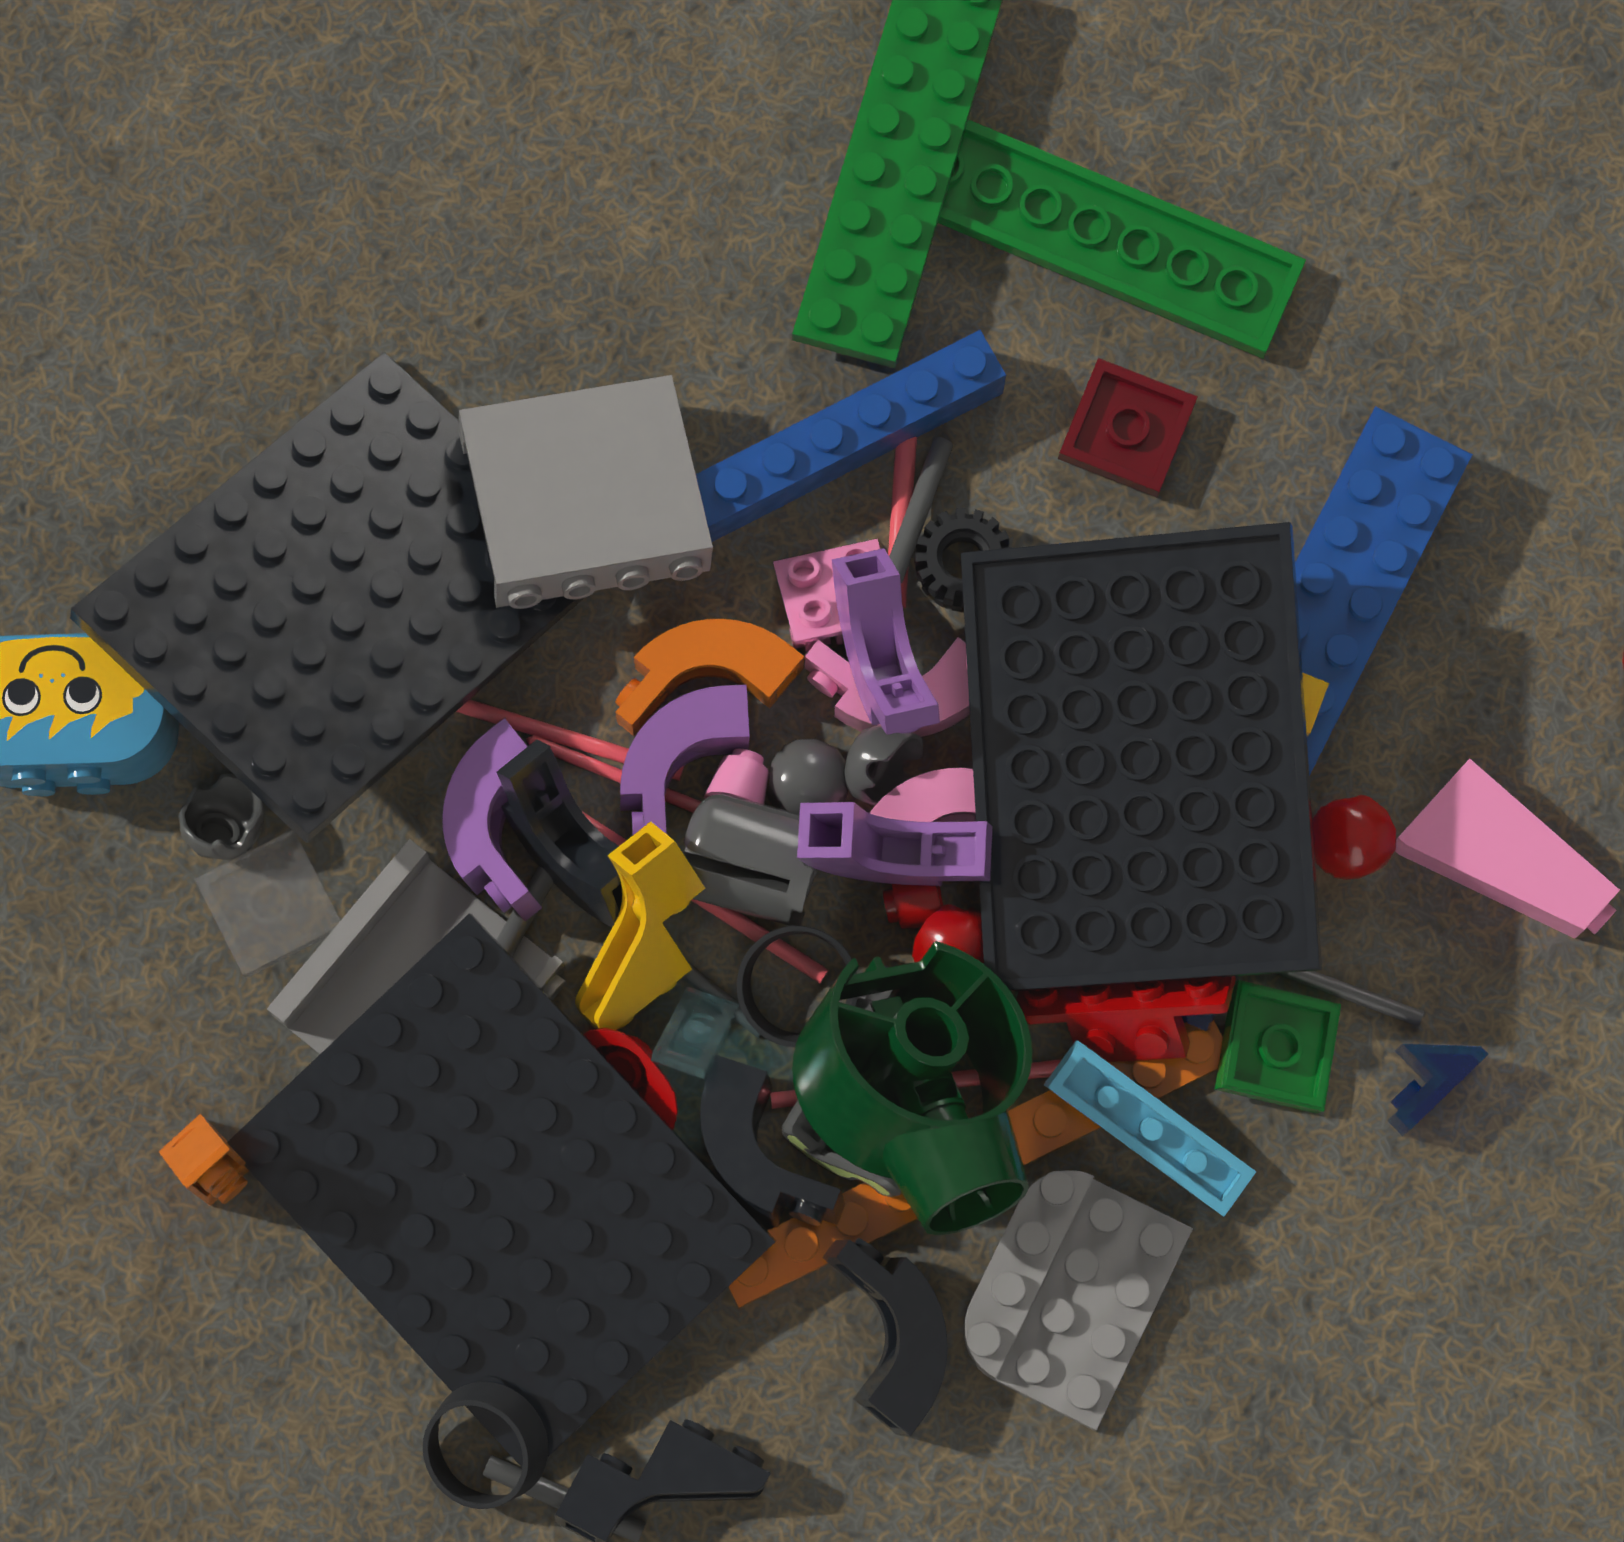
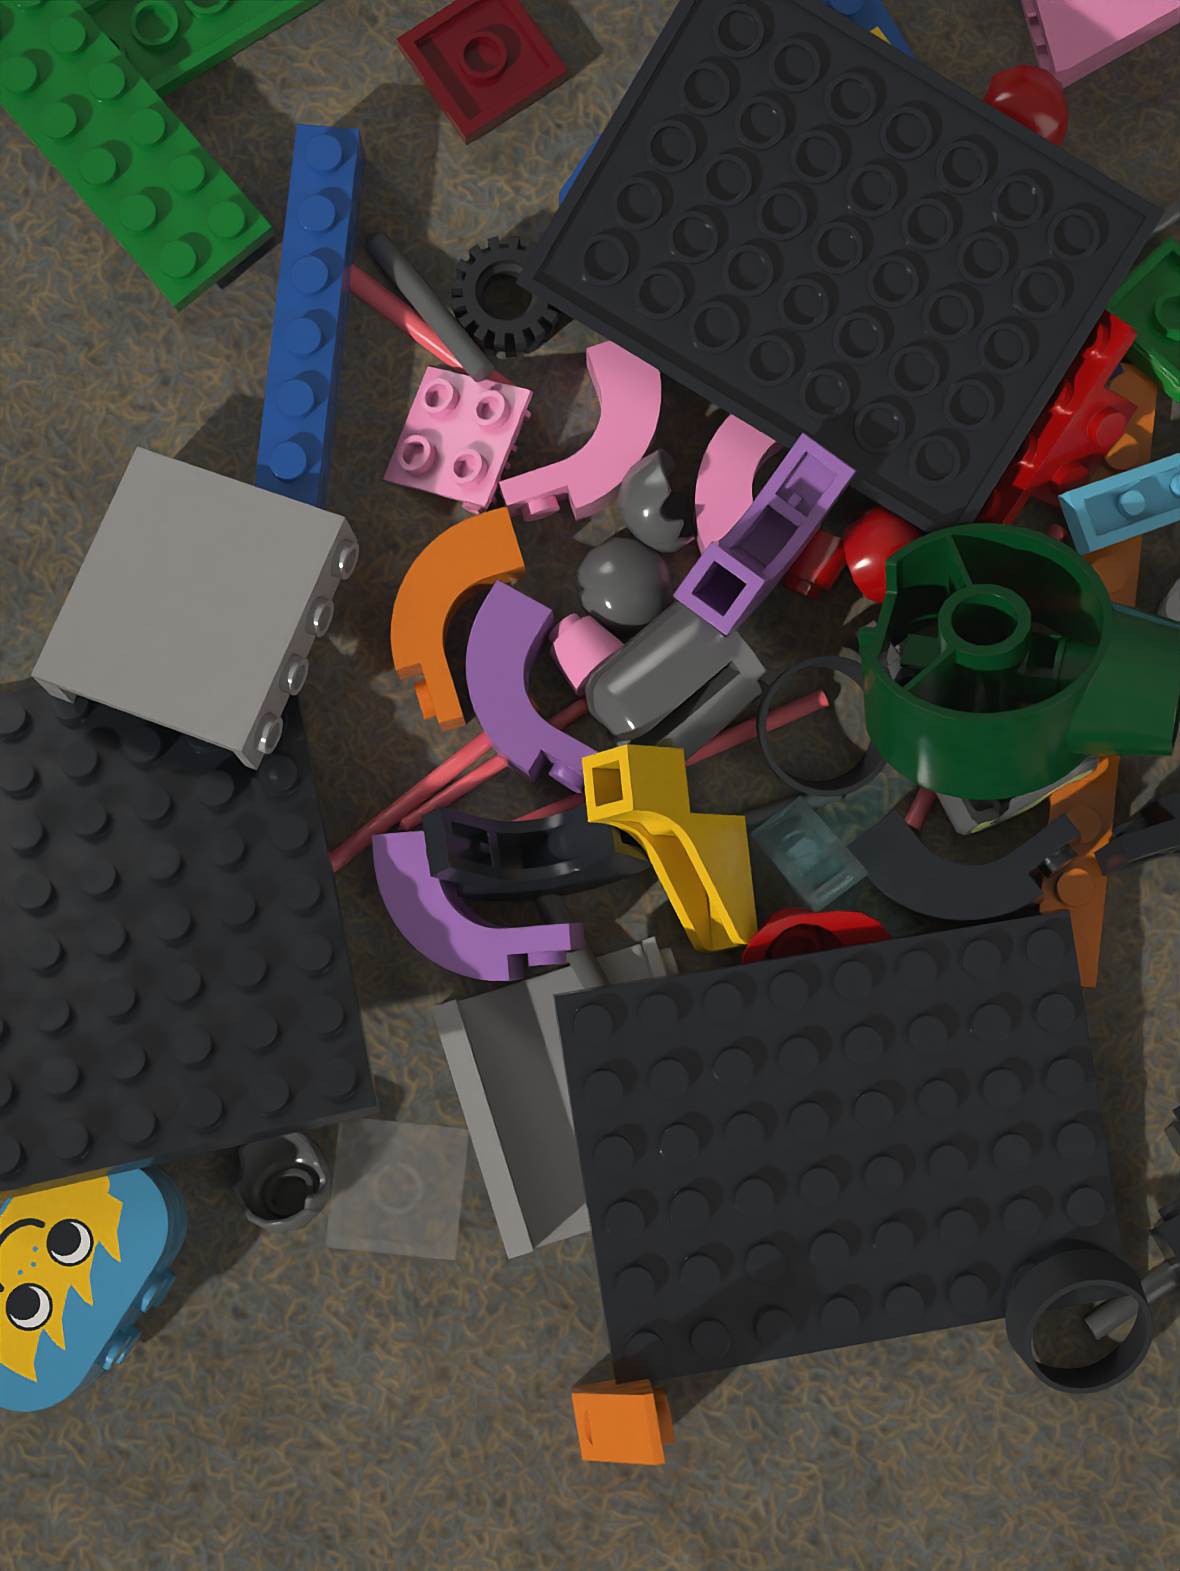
camera: 55 degrees left, 5 degrees up
medium lavender arch [832,548,940,735] -> none

